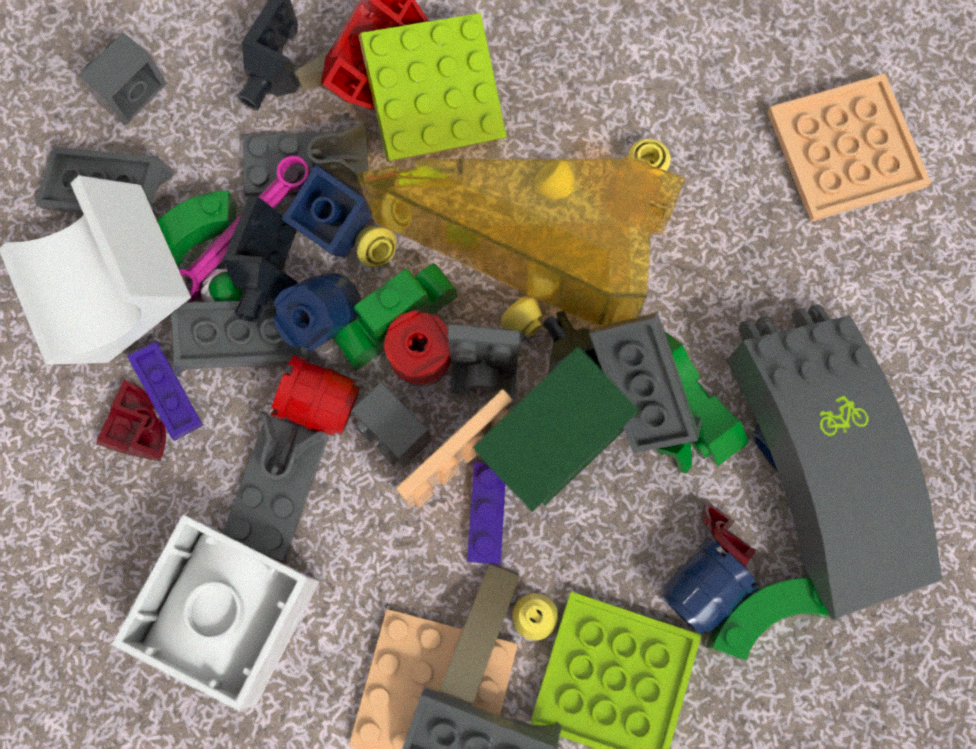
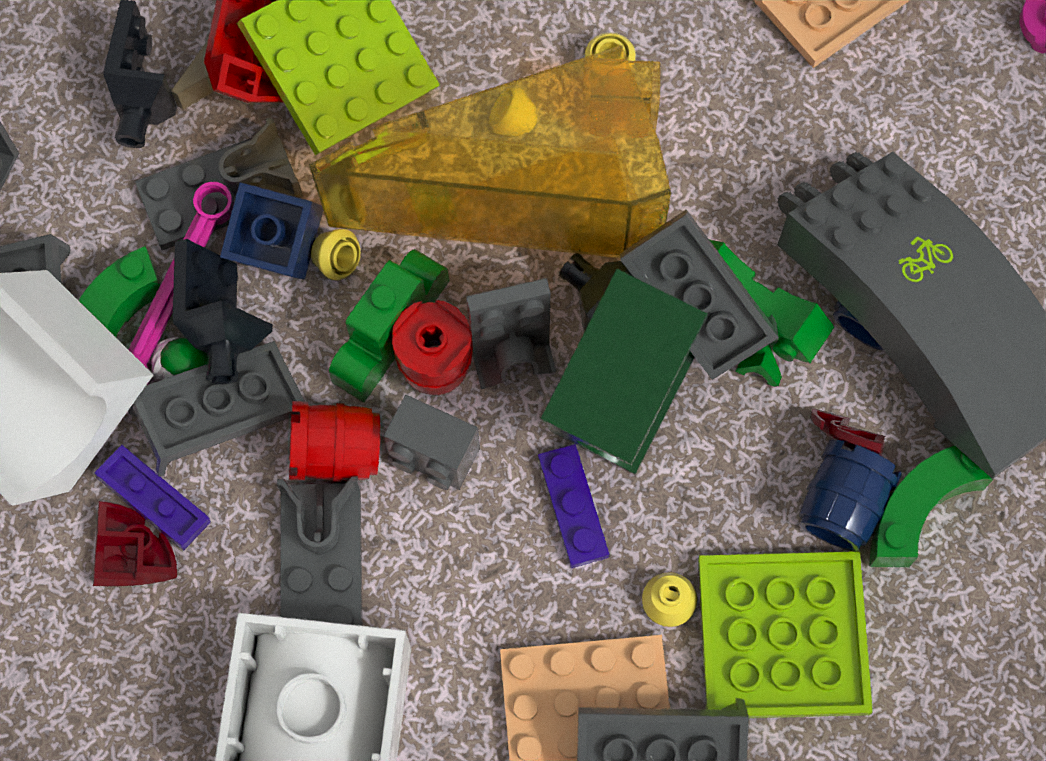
camera: 20 degrees left, 5 degrees down
dark blue piece [273,273,360,350] -> none
light nougat plate [396,390,512,509] -> none
dark tan slope [439,564,520,705] -> none
light yellow cone [501,296,543,338] -> none

